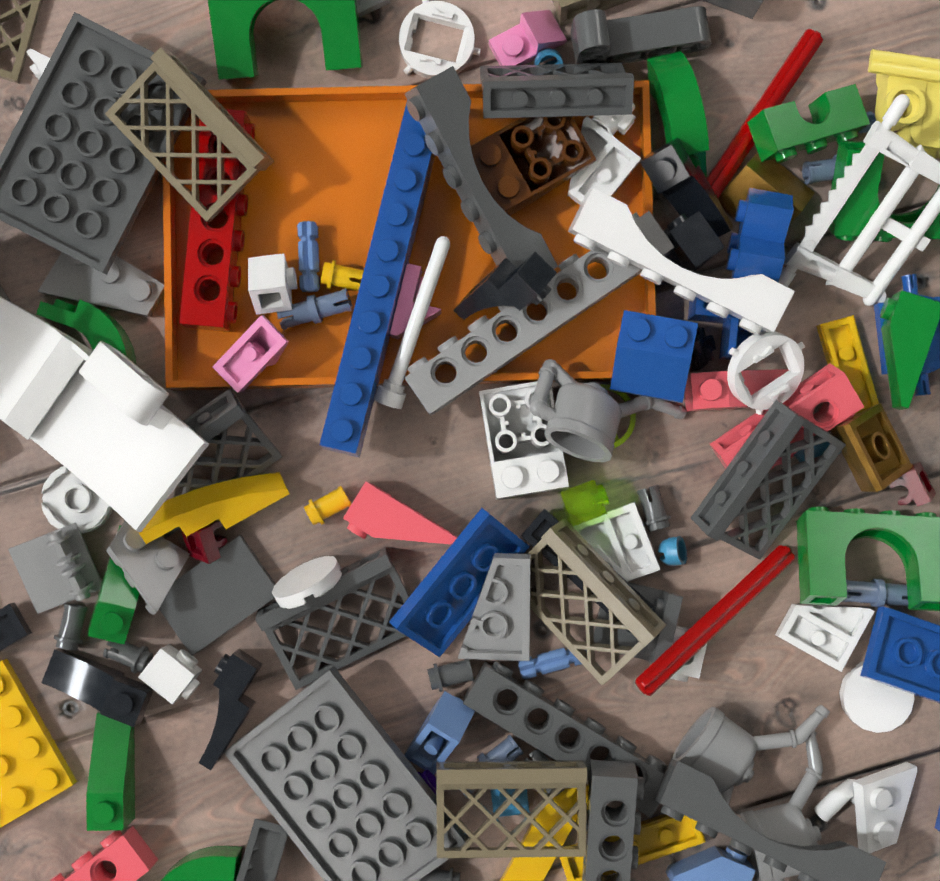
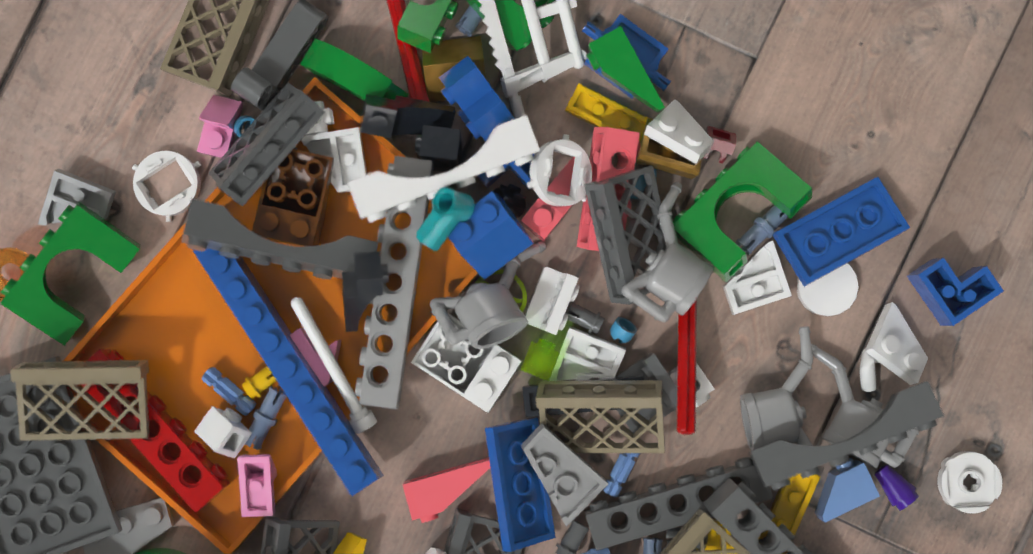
camera: 45 degrees left, 0 degrees up
yellow pin [304,486,351,525] -> none
none -> teal piece [415,188,474,251]
none -> white bracket [525,267,580,335]
none -> light grey piece [621,182,714,322]
none -> white wing [644,100,714,164]

